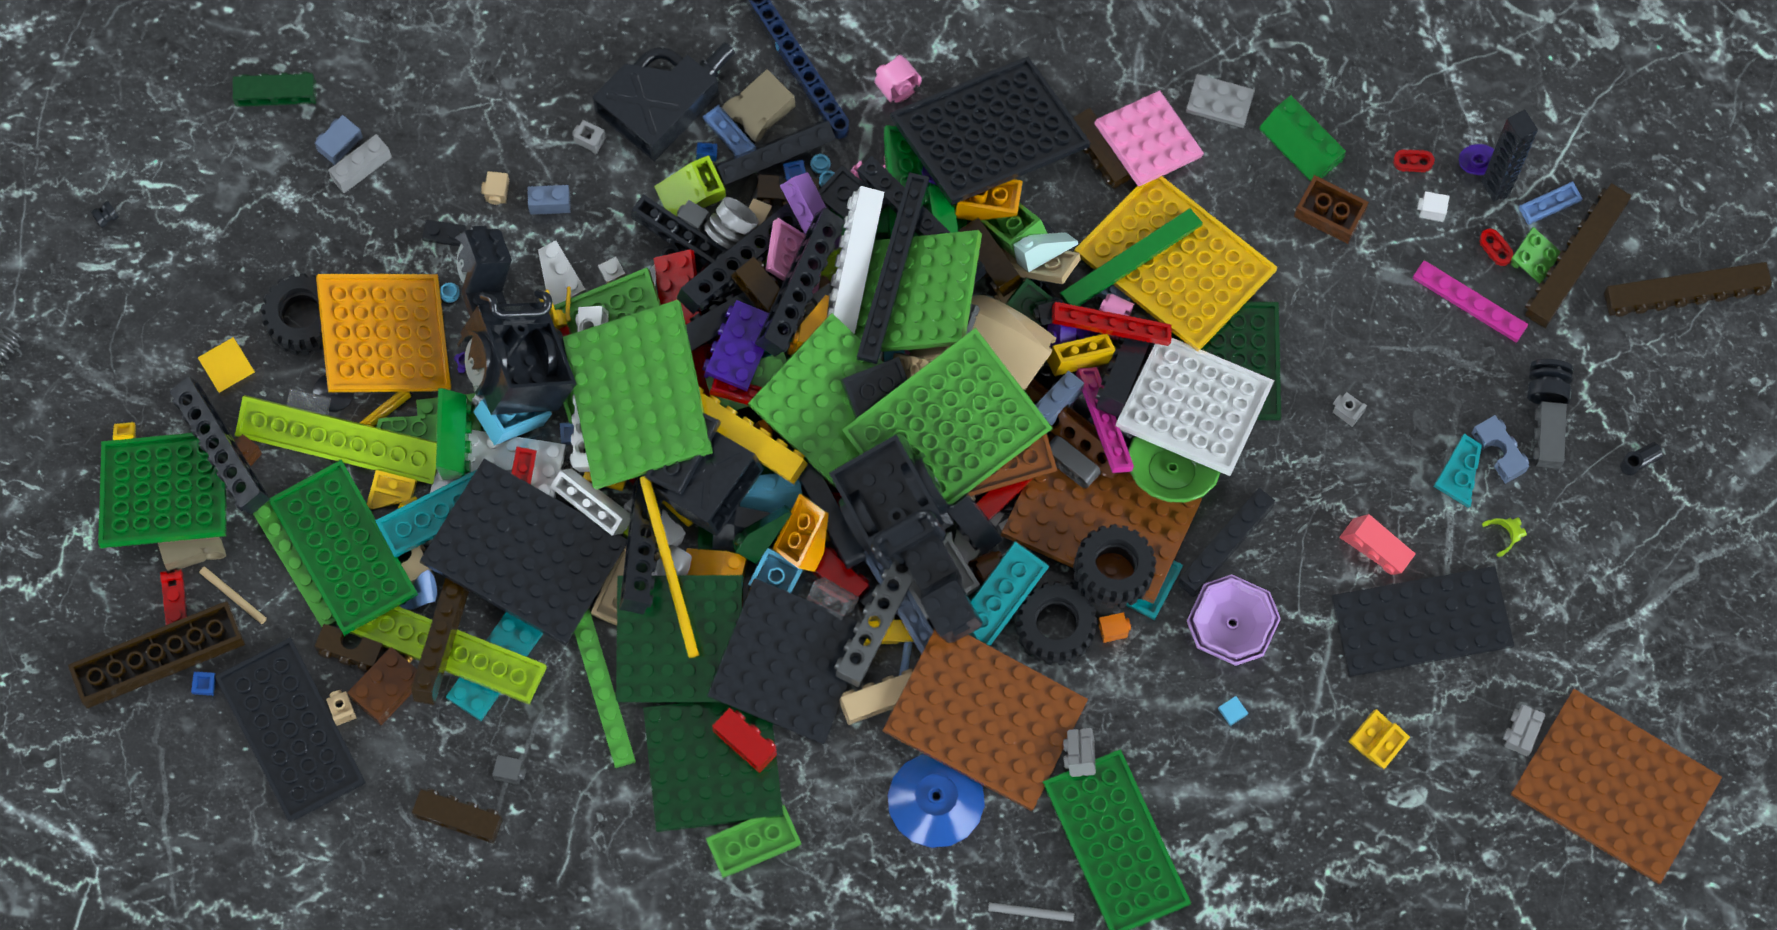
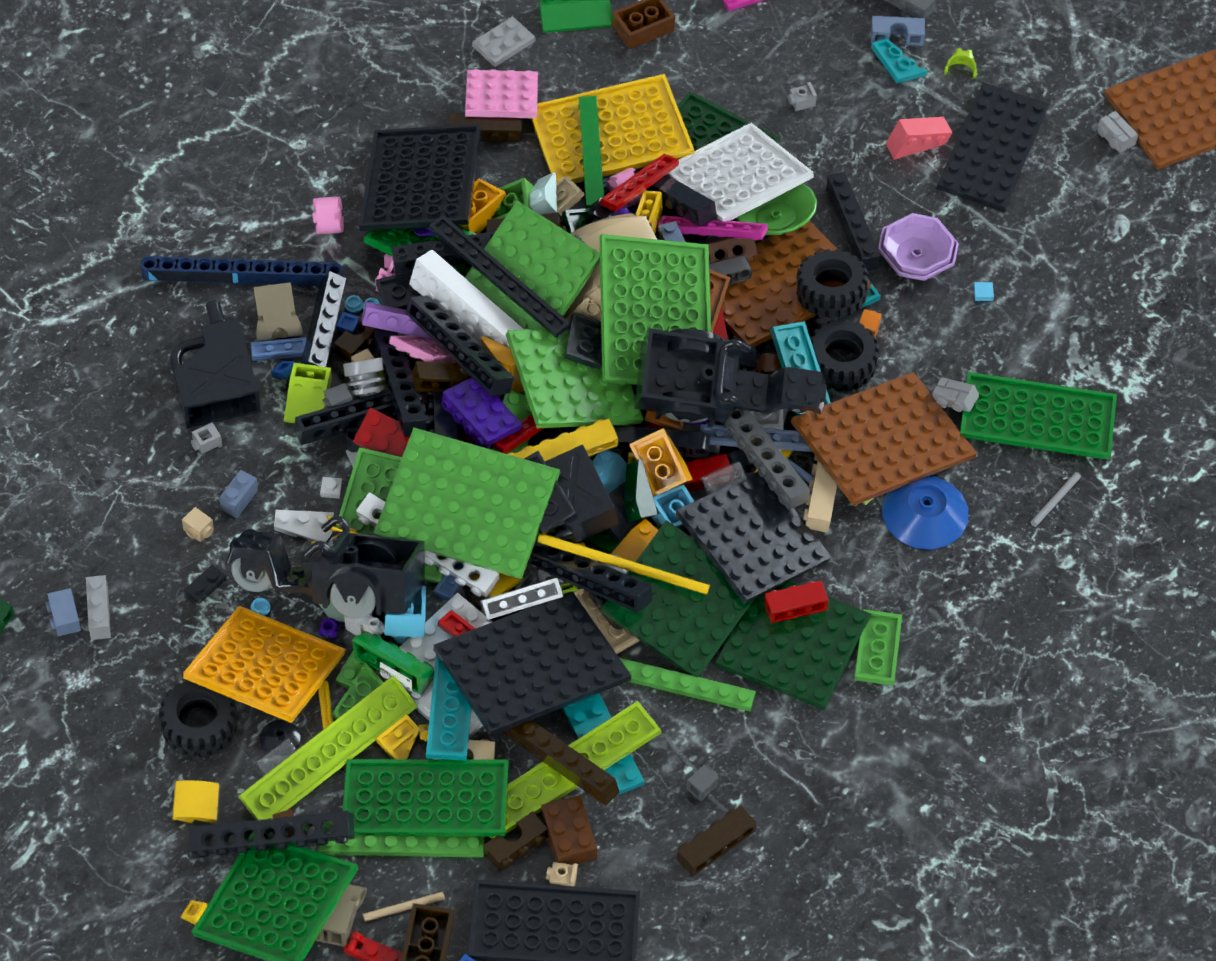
camera: 60 degrees left, 15 degrees down
medium blue piece [399,570,437,610] -> none
yellow slope [1348,709,1410,769] -> none

